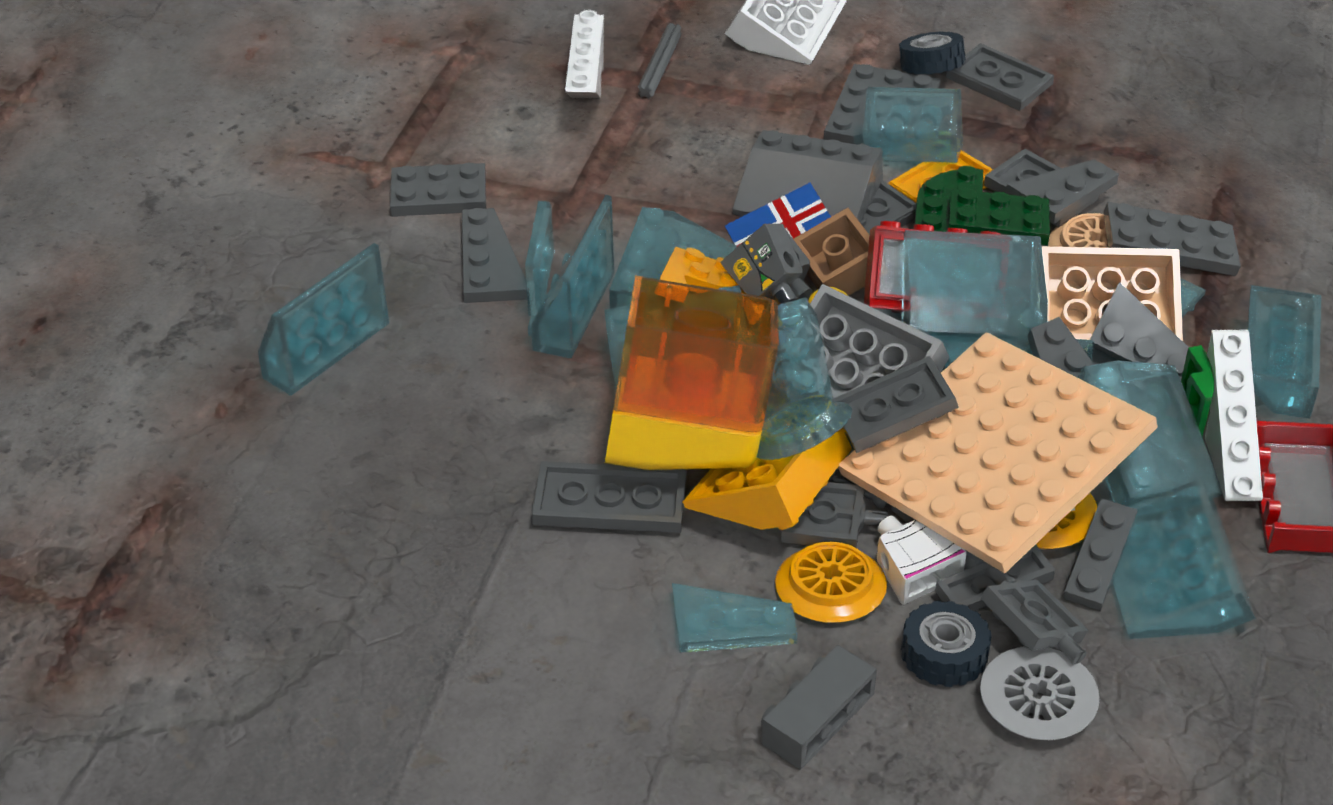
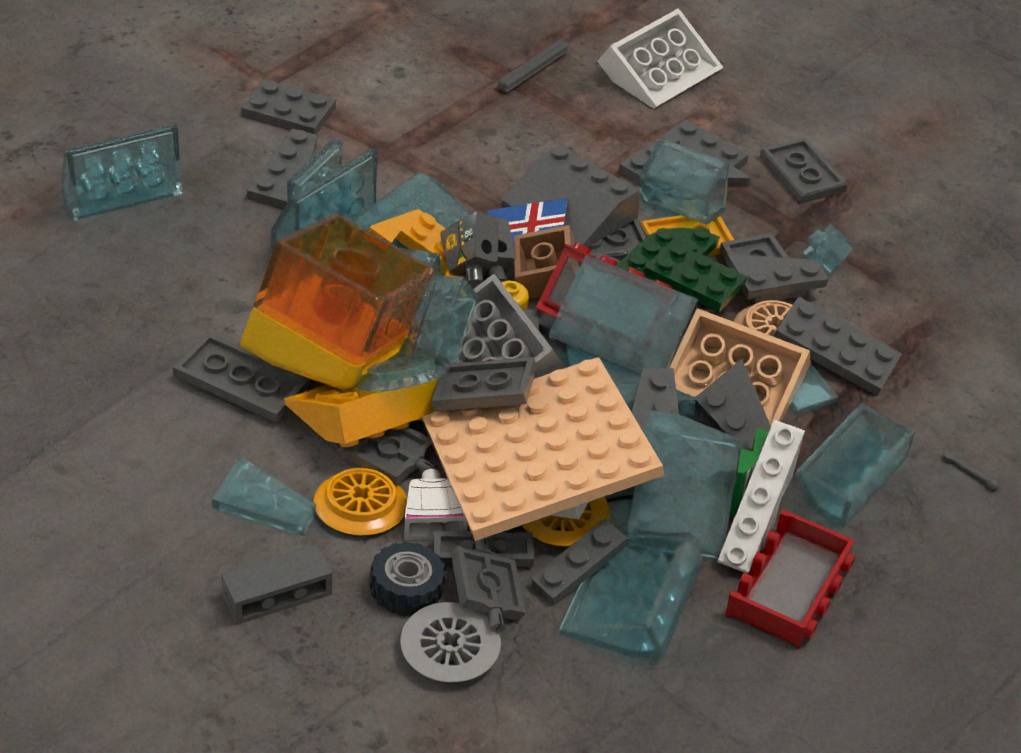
camera: 20 degrees right, 0 degrees up
white slope [565,10,604,98] -> none
black wheel [899,31,966,75] -> none
none -> clear light blue brick [803,223,855,275]

